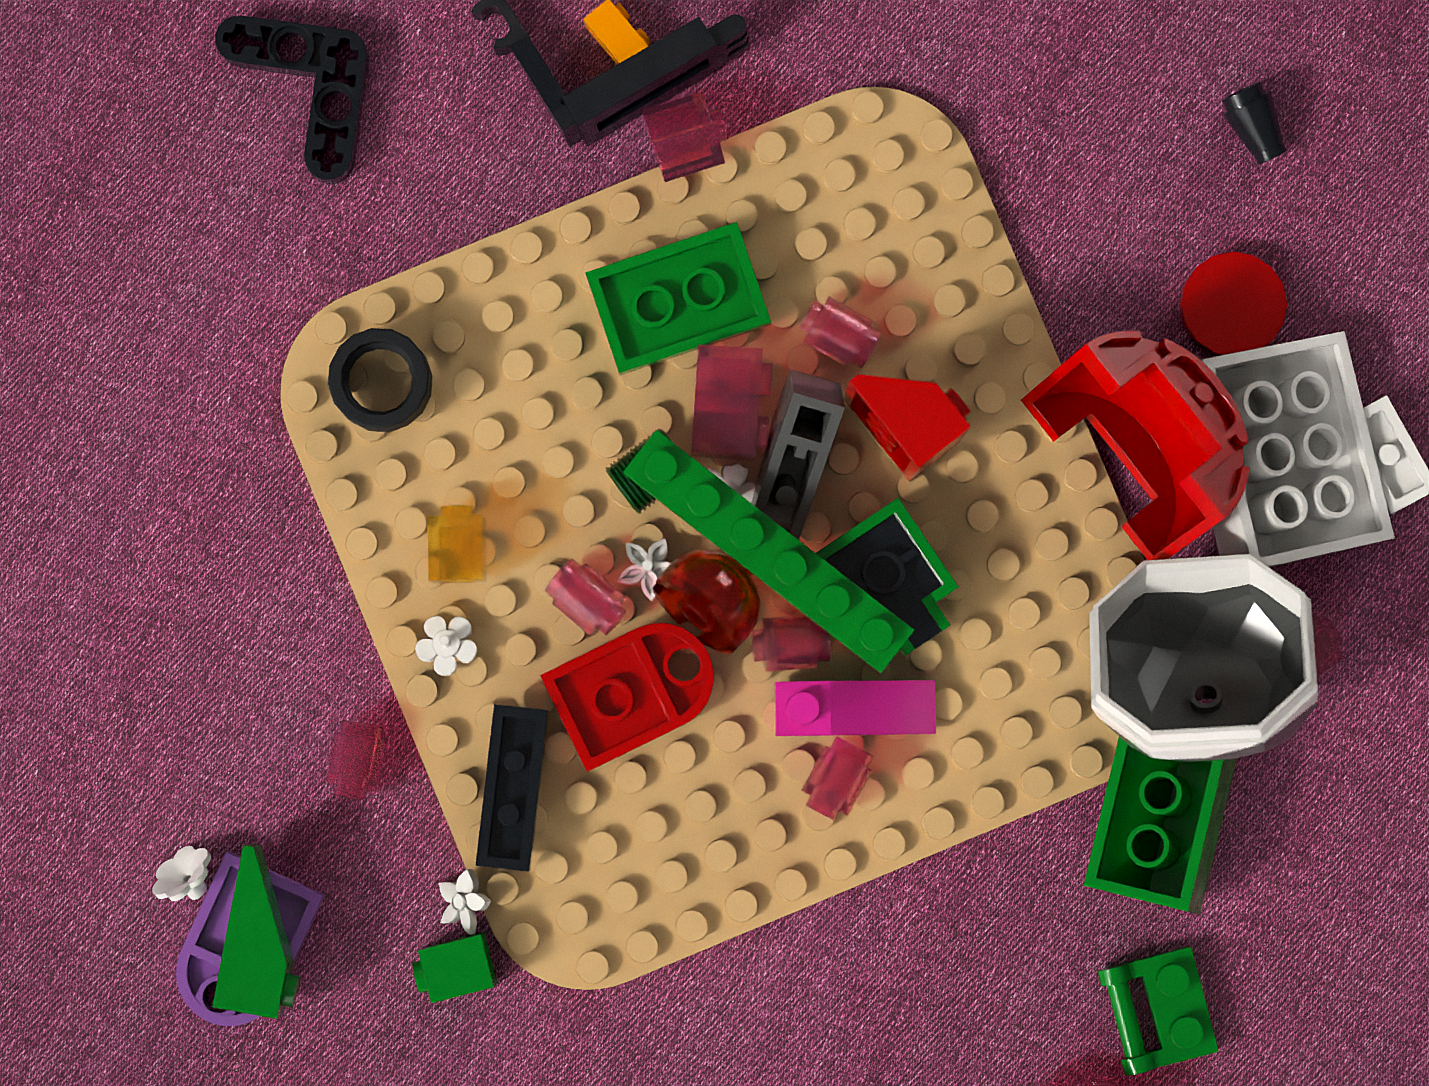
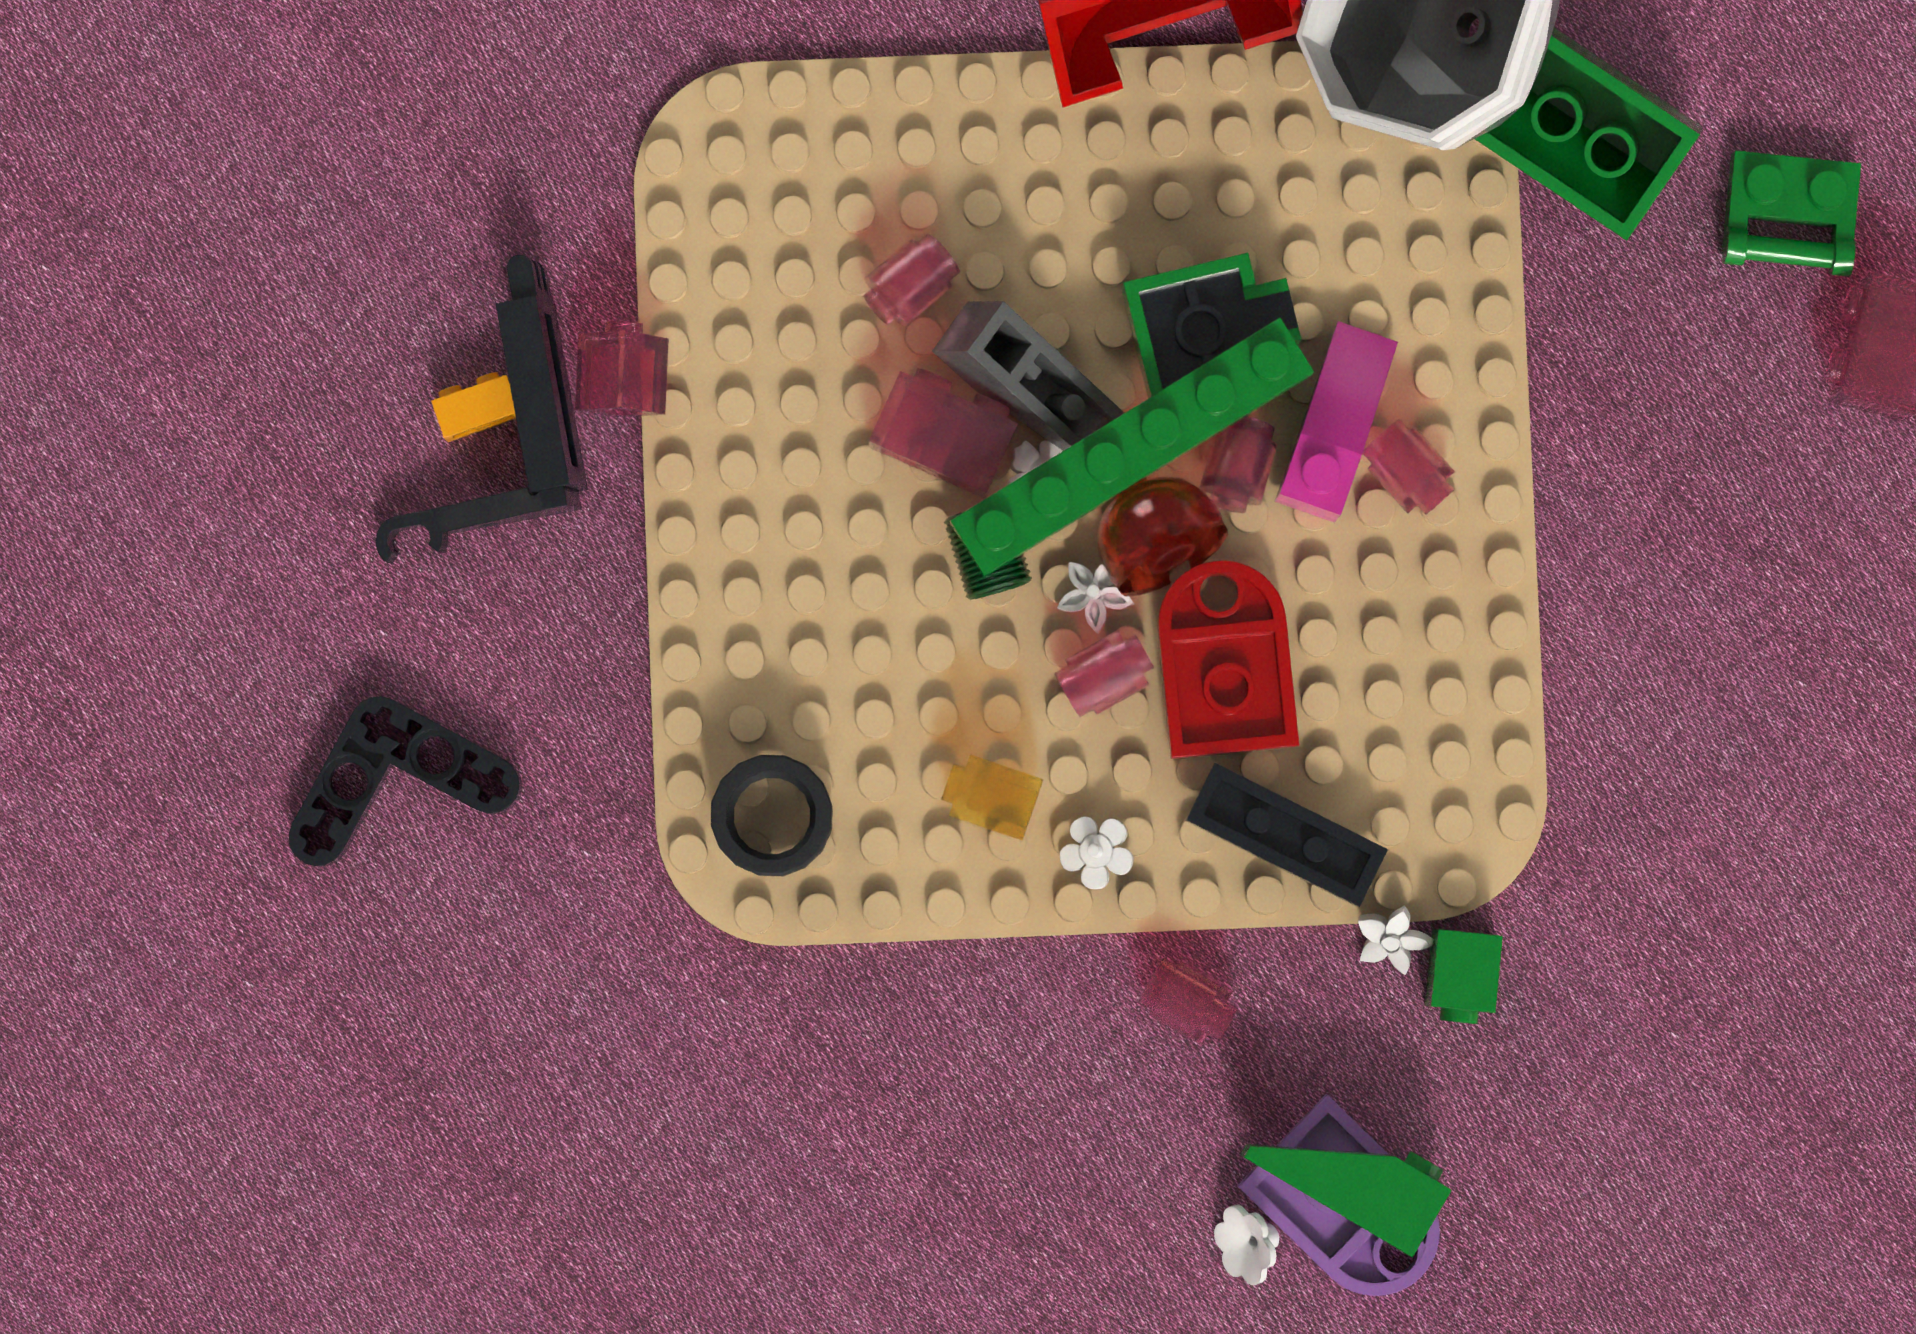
camera: 75 degrees left, 0 degrees up
green plate [585,222,771,376] -> none
red slope [844,374,971,482] -> none

